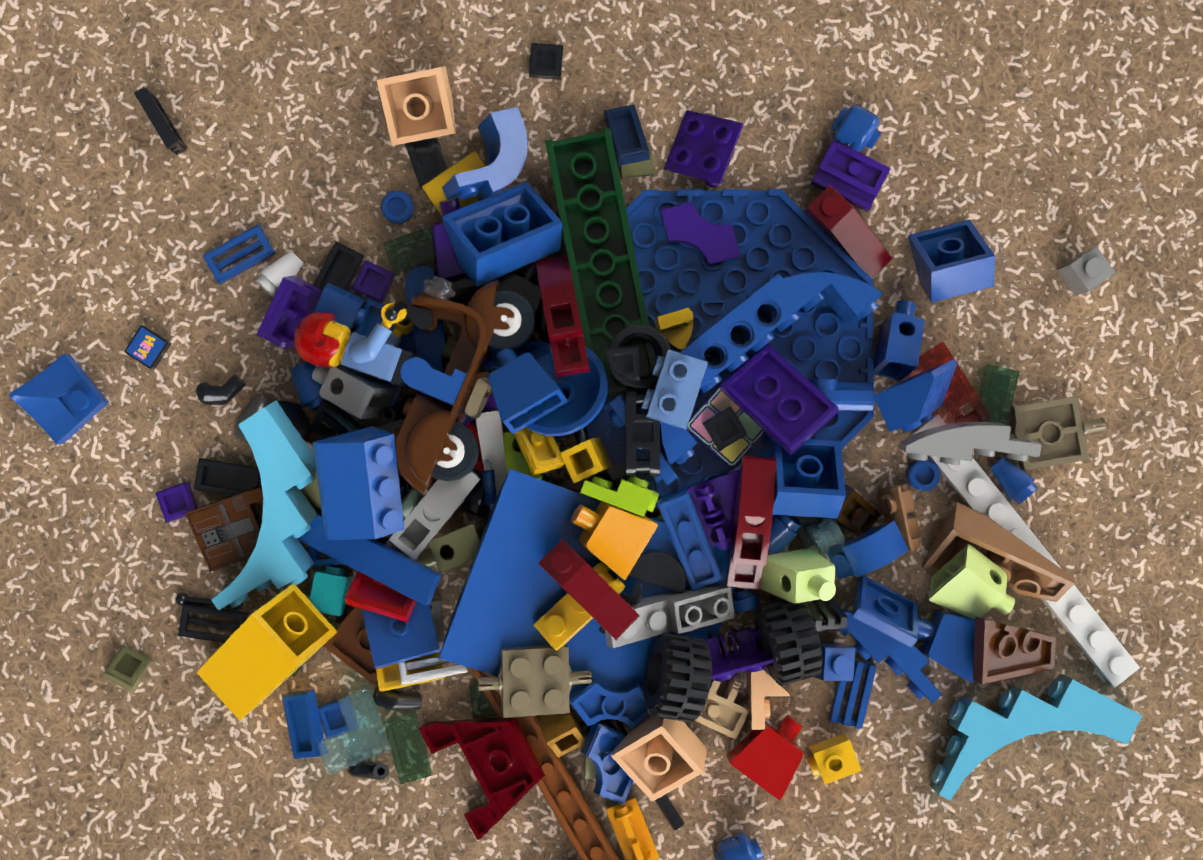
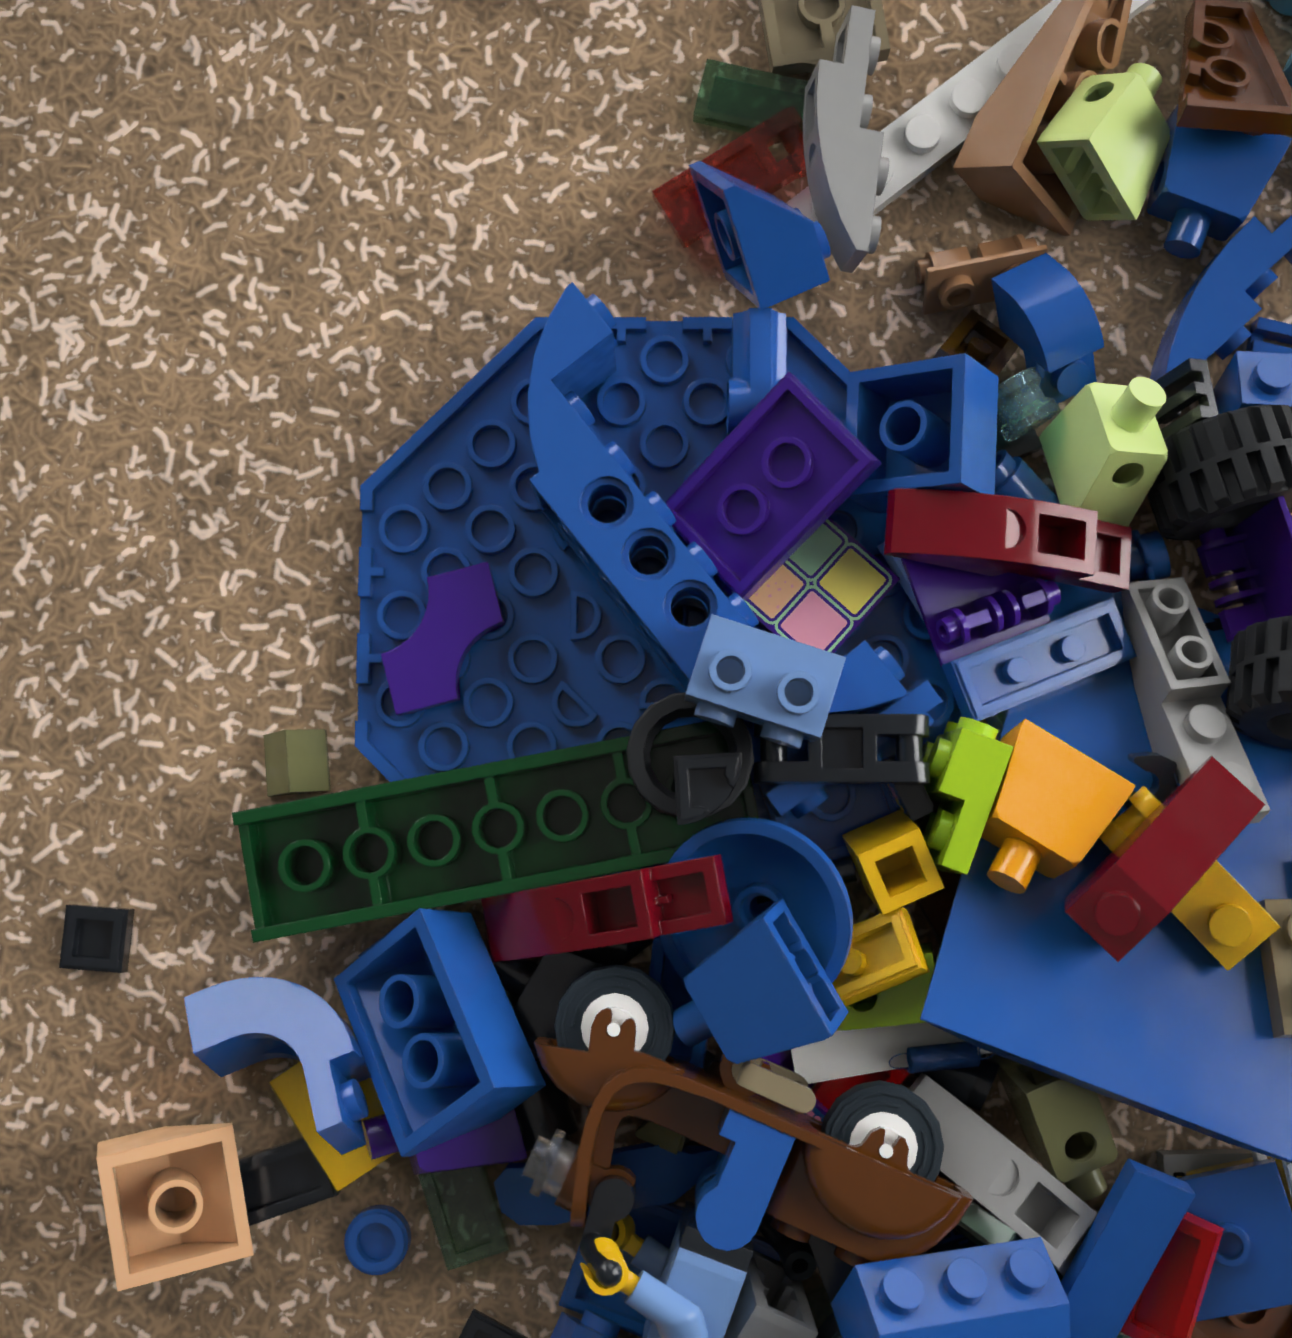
camera: 90 degrees left, 5 degrees down
dark purple tile [352,260,396,303] -> none
dark blue tile [603,104,650,166] -> none
black tile [628,549,686,593] -> none
yellow tile [655,308,693,351] -> none
dark purple hinge [664,110,744,188] -> none
black tile [702,406,748,451] -> none
dark red slope [804,185,893,279] -> none
dark purple plate [810,140,891,212] -> none
blue head [831,104,882,153] -> none
blue plate [852,575,918,647] -> none
blue torso [873,300,925,381] -> none
blue tile [906,459,940,491] -> none
blue slope [908,219,995,303] -> none
blue cone [989,456,1038,505] -> none

